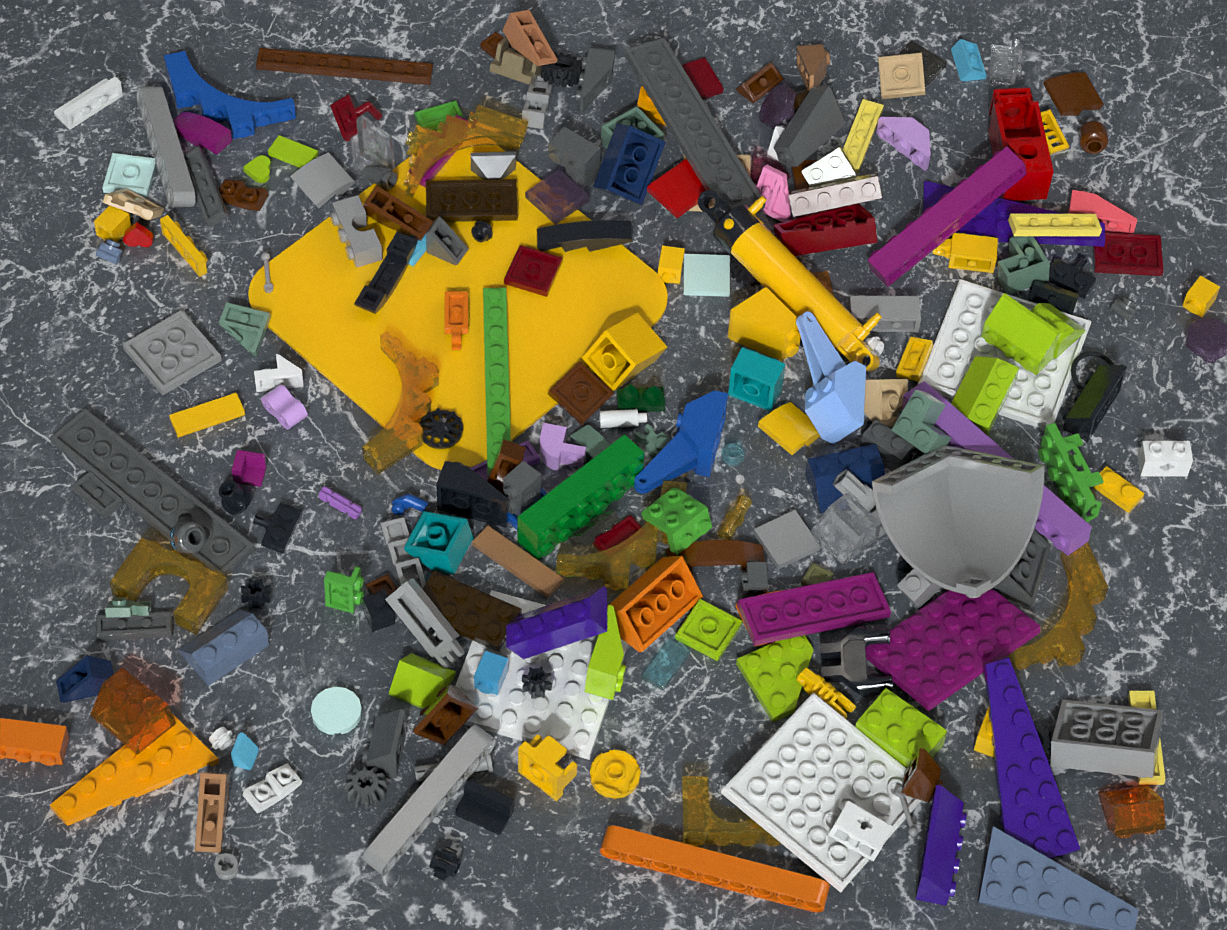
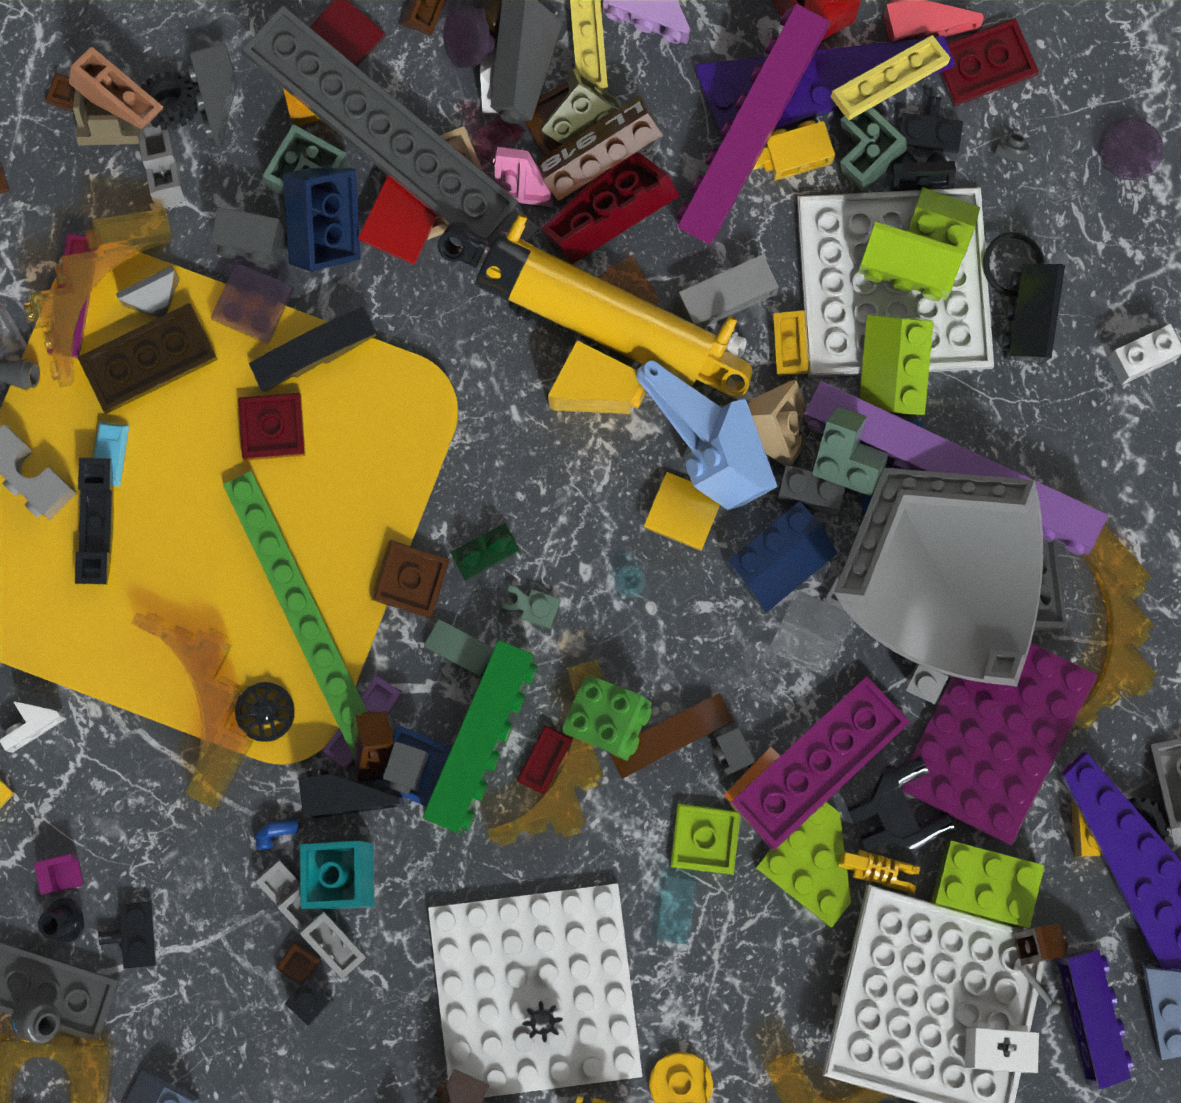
camera: 20 degrees left, 25 degrees up
black gear [241,579,271,610] -> none
lavender axle [261,384,308,430] -> none
medium lavender axle [319,486,362,519] -> none
bright green bracket [324,566,364,614] -> none
reddish brown slope [363,185,434,241] -> none
light grey hinge [385,578,465,668] -> none
lime slope [389,653,456,709] -> none
bright green tile [414,101,463,133] -> none
dark brown plate [422,571,522,652] -> none
dark grey slope [426,216,469,265] -> none
orange plate [445,292,468,350] -> none
black plate [471,221,492,243] -> none
medium nougat tile [472,525,563,599] -> none
dark azure brick [474,651,509,695] -> none
dark purple slope [506,586,607,659] -> none
lavender brick [540,423,586,471] -> none
clear smoke plate [568,511,619,547] -> none
yellow slope [582,312,668,392] -> none
lime slope [584,605,627,700] -> none
white cylinder [599,409,647,428] -> none
orange slope [607,556,703,652] -> none
blue slope [634,390,728,494] -> none
yellow brick [658,245,685,284] -> none
light aqua tile [683,254,730,297] -> none
clear yellow pin [717,495,752,540] -> none
teal brick [728,347,786,411] -> none
light grey tile [753,510,820,570] -> none
olive tile [801,563,834,586] -> none
light grey piece [832,469,875,516] -> none
bright green piece [1038,423,1103,523] -> none
yellow plate [1093,466,1145,513] -> none
yellow brick [1182,276,1220,318] -> none

